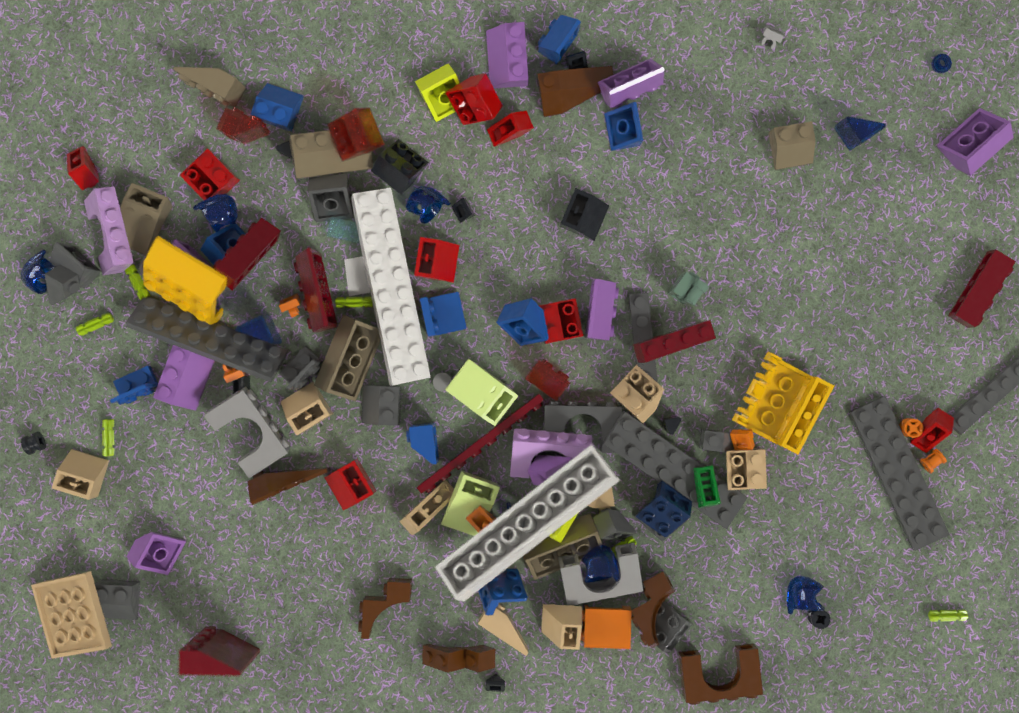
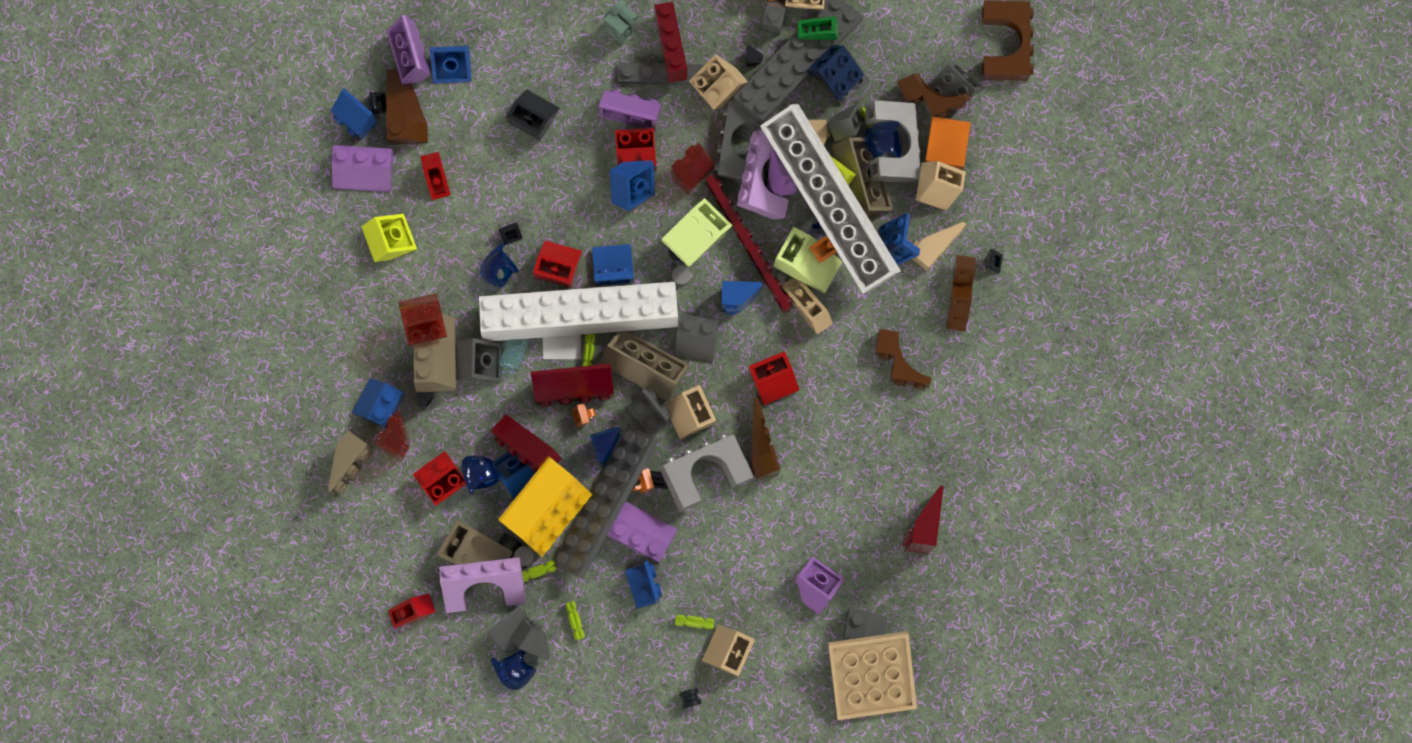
camera: 90 degrees left, 10 degrees down
black slope [371,139,429,194] -> none
red slope [446,73,503,125] -> none

